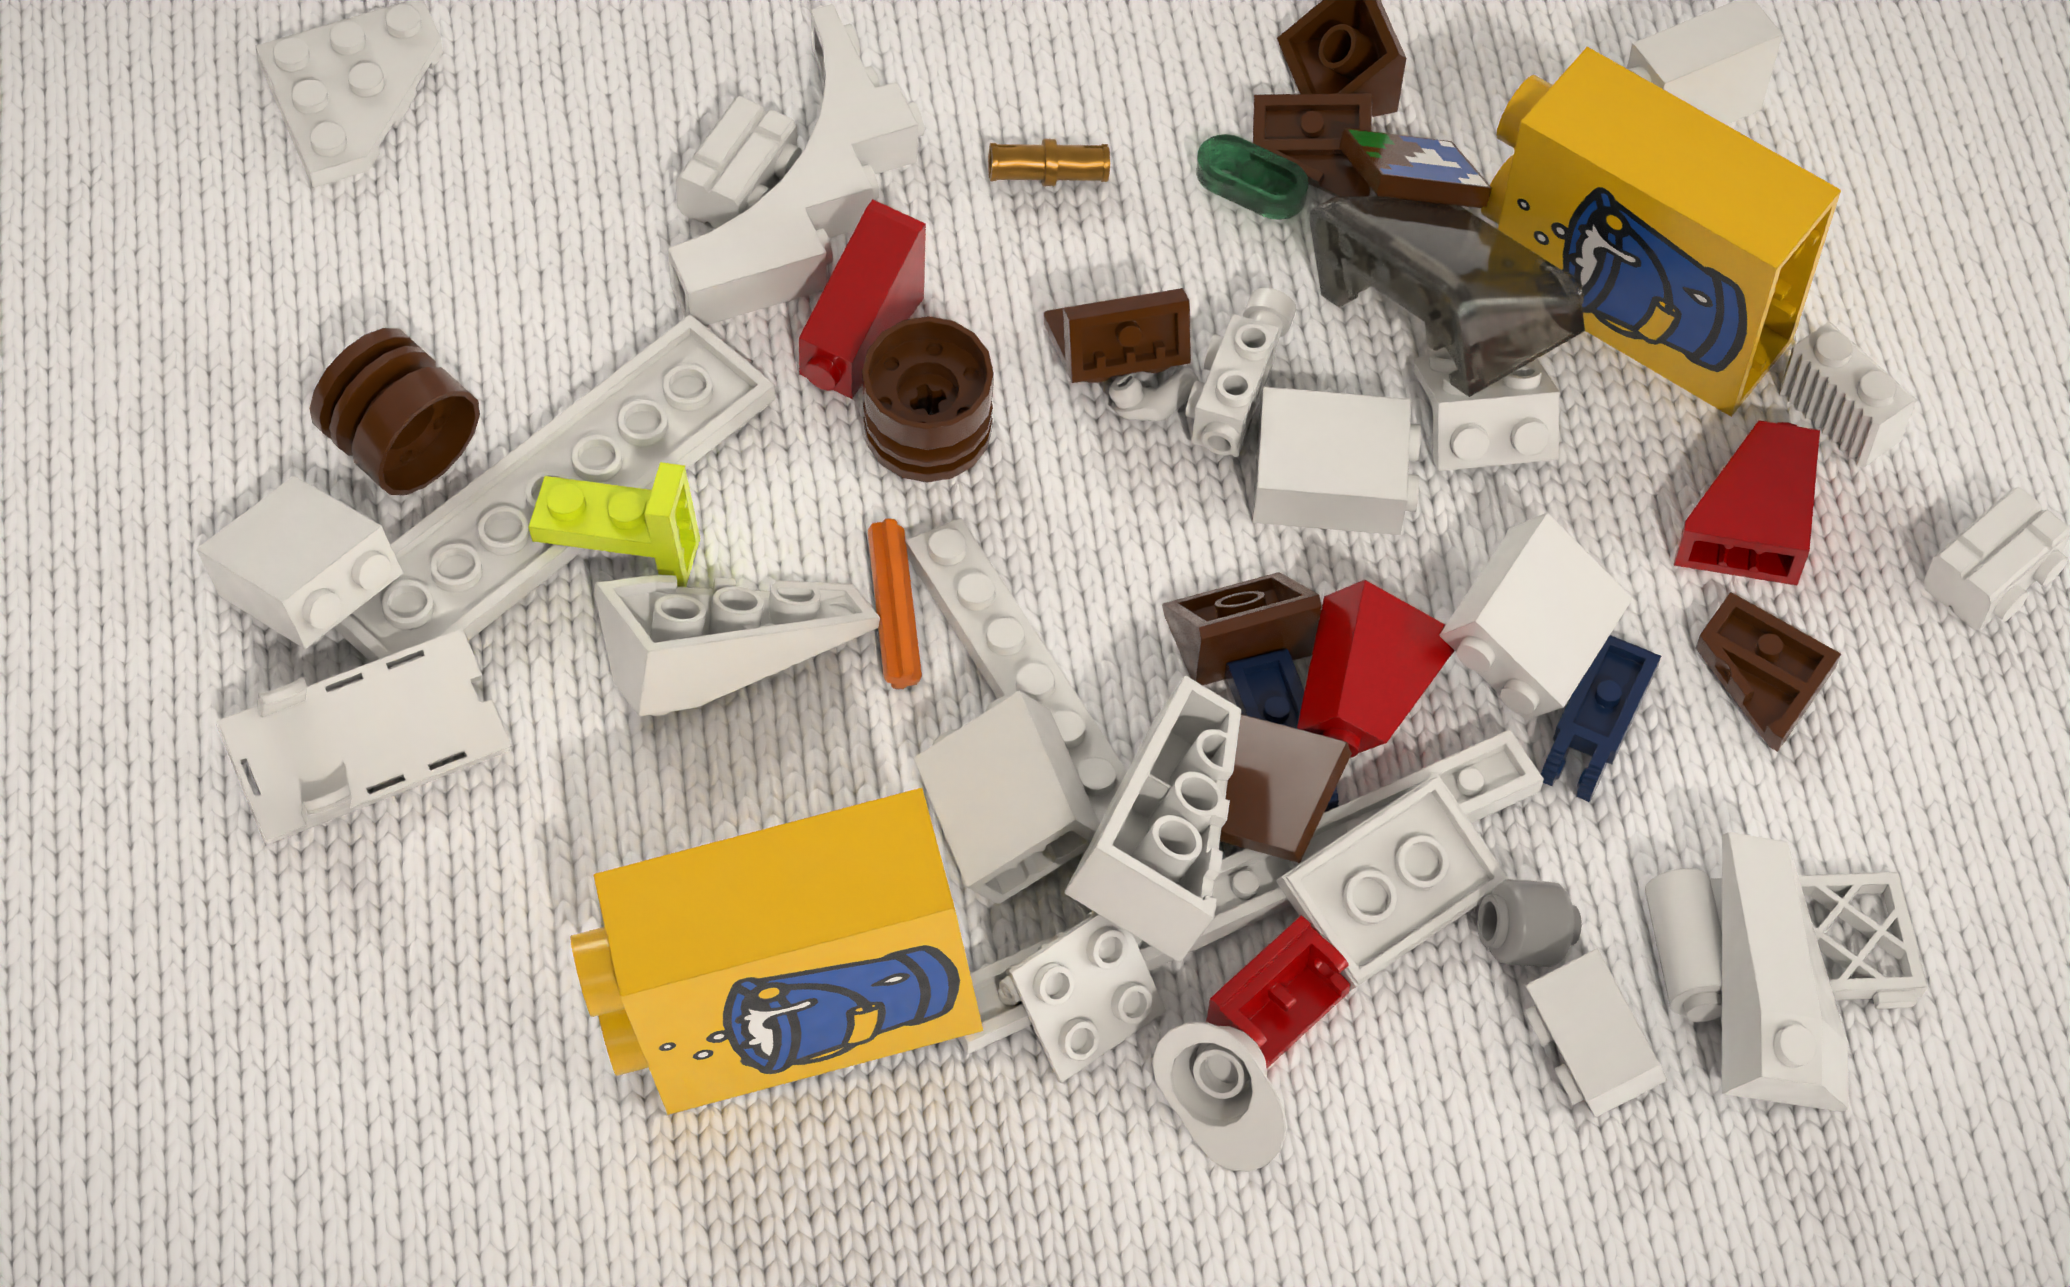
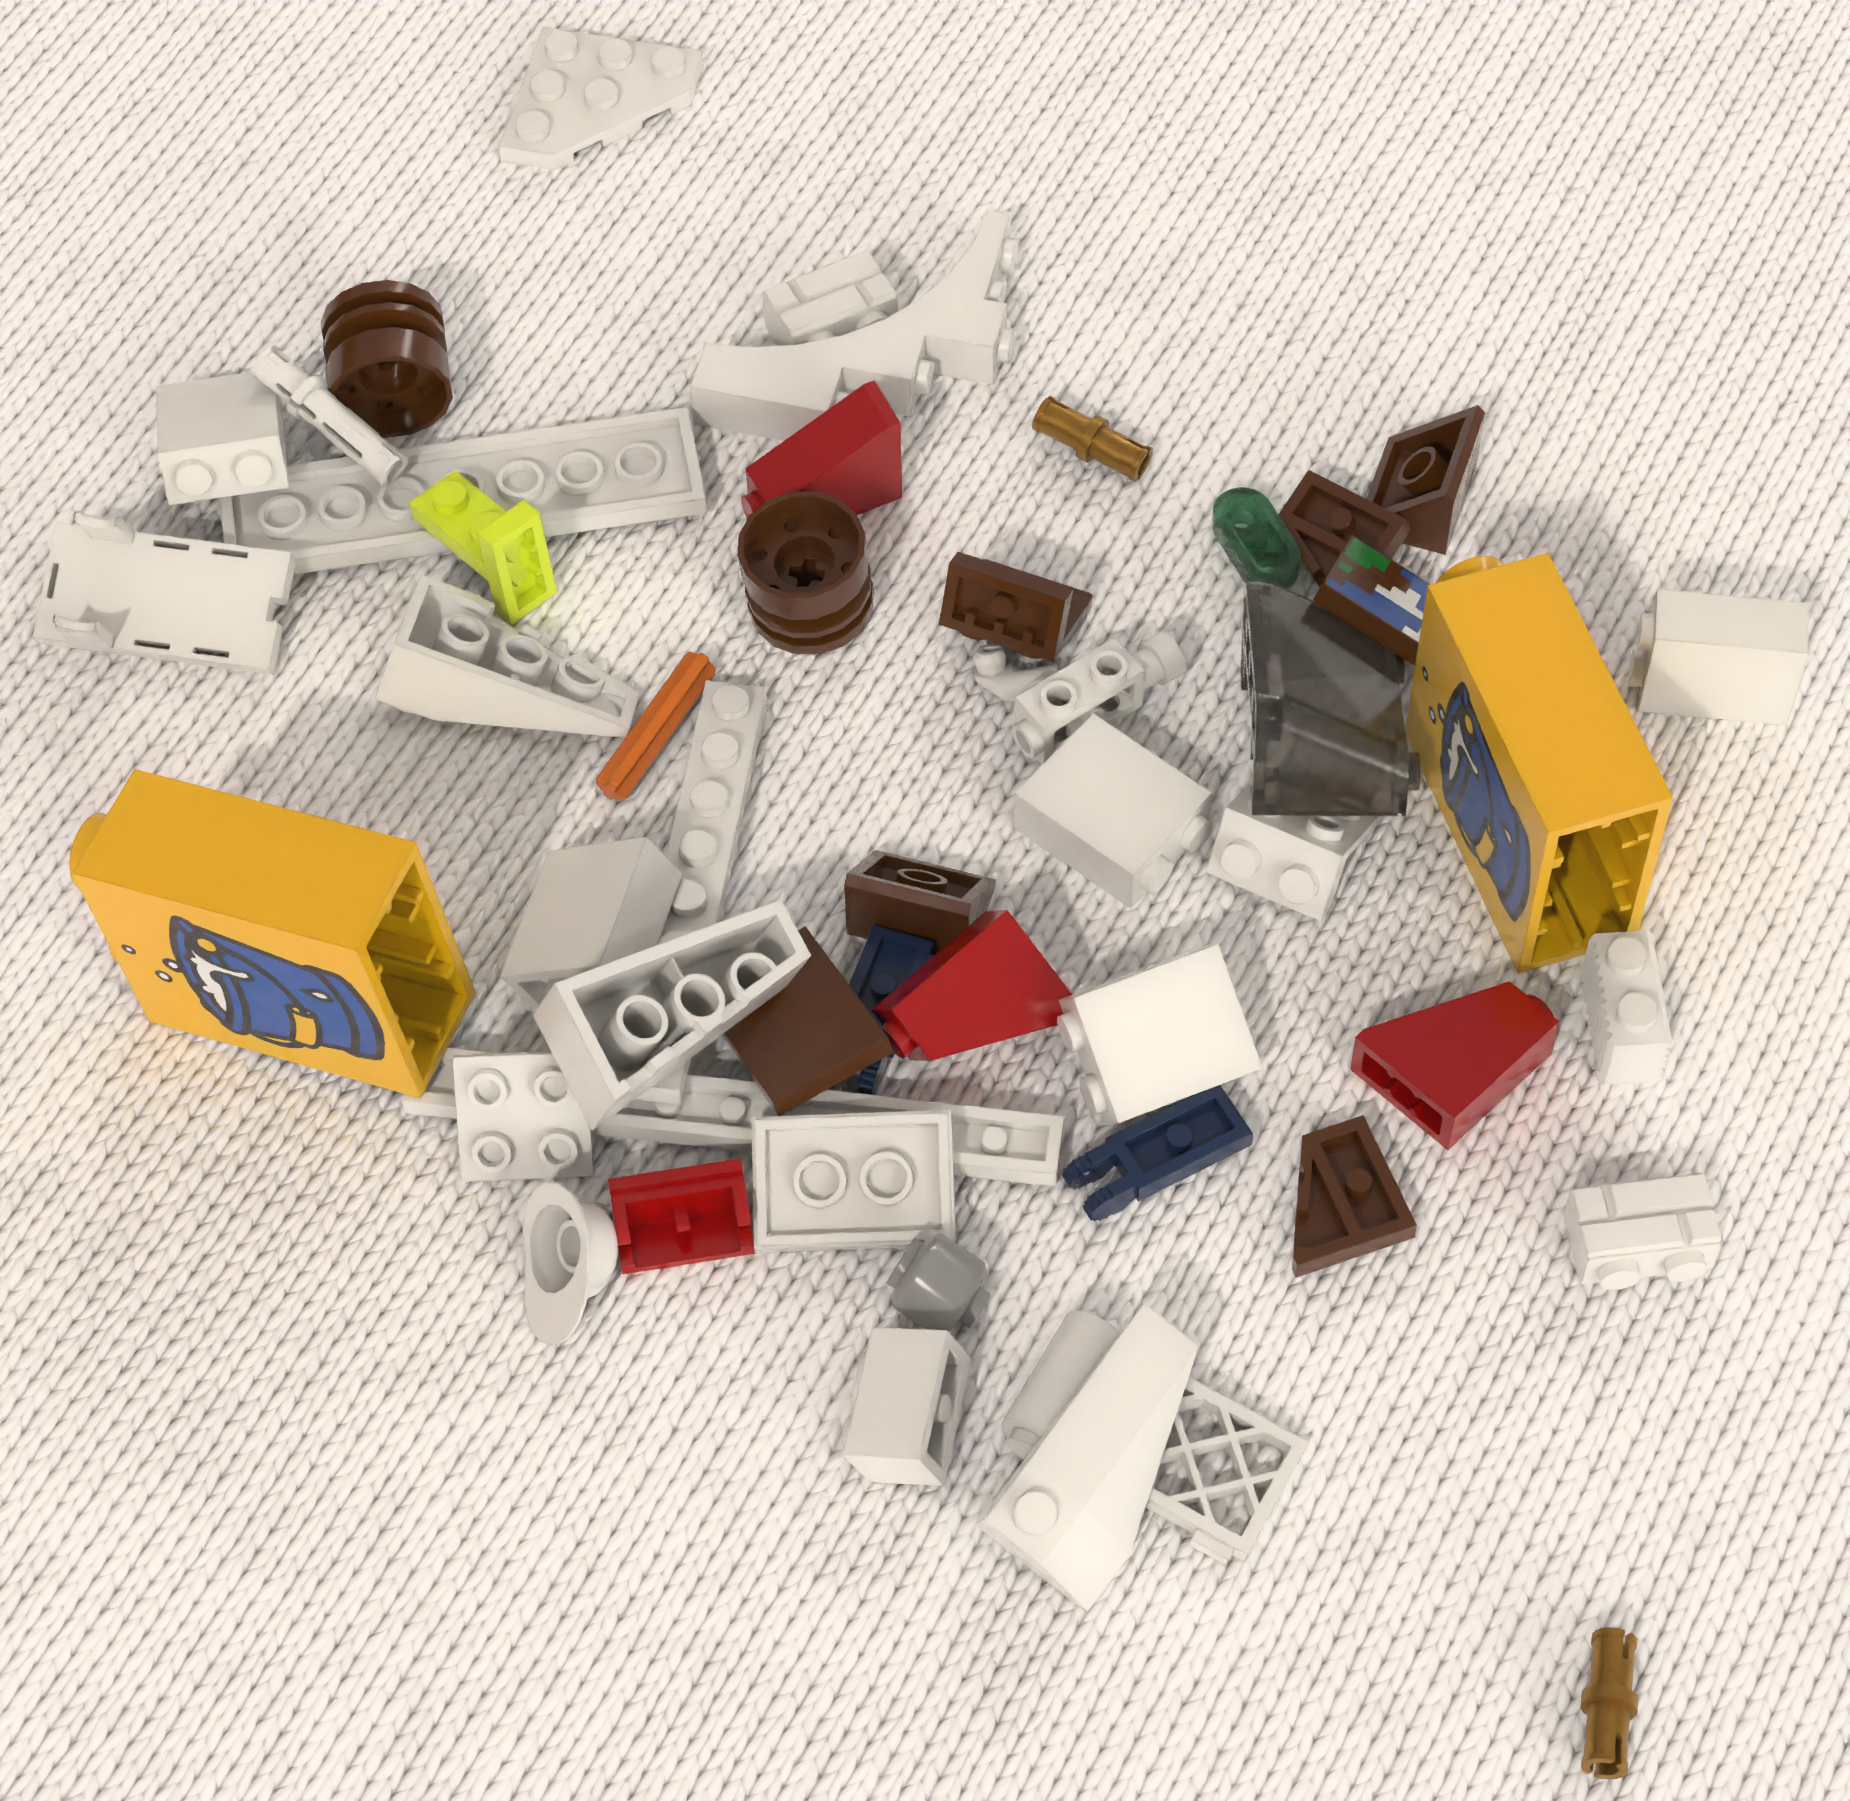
camera: 40 degrees right, 0 degrees up
none -> white pin [250,345,408,487]

